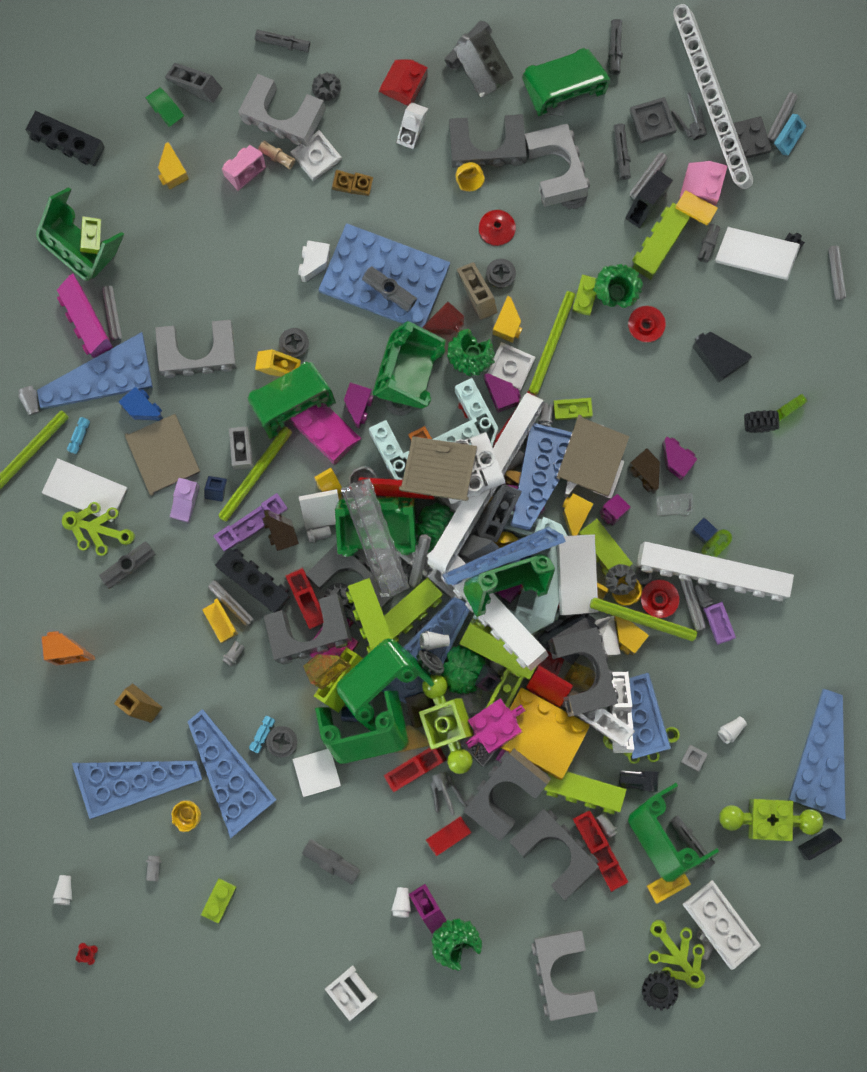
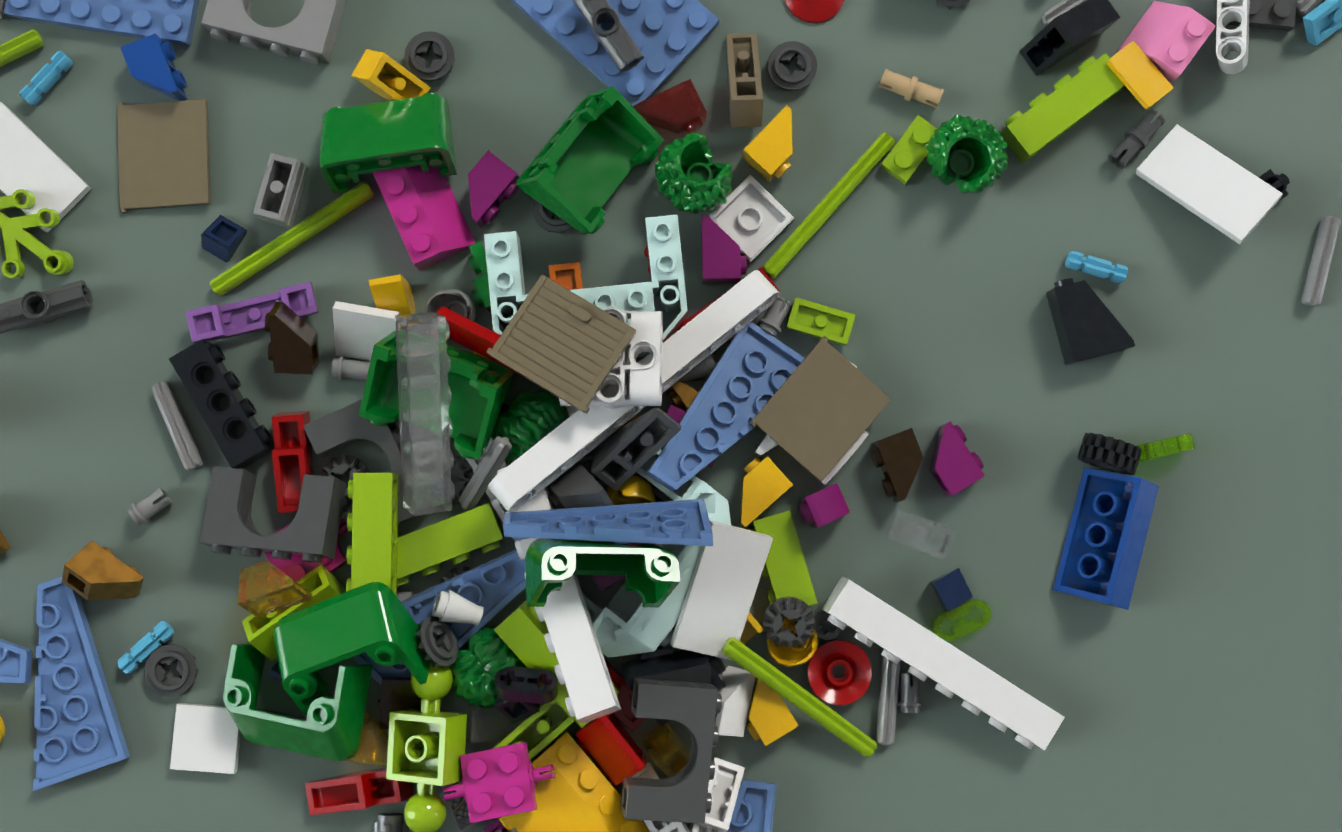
camera: 20 degrees right, 5 degrees up
lavender arch [170,478,200,523] -> none
yellow panel [202,599,238,644] -> none
red dish [628,306,666,342] -> none
medium lavender plate [703,602,736,645] -> none
none -> pearl gold slope [61,541,144,600]
none -> green slope [468,241,491,313]
none -> black beam [494,667,558,704]
none -> tan pin [878,69,944,109]
none -> blue slope [1053,468,1159,610]
none -> medium azure axle [1065,251,1128,284]

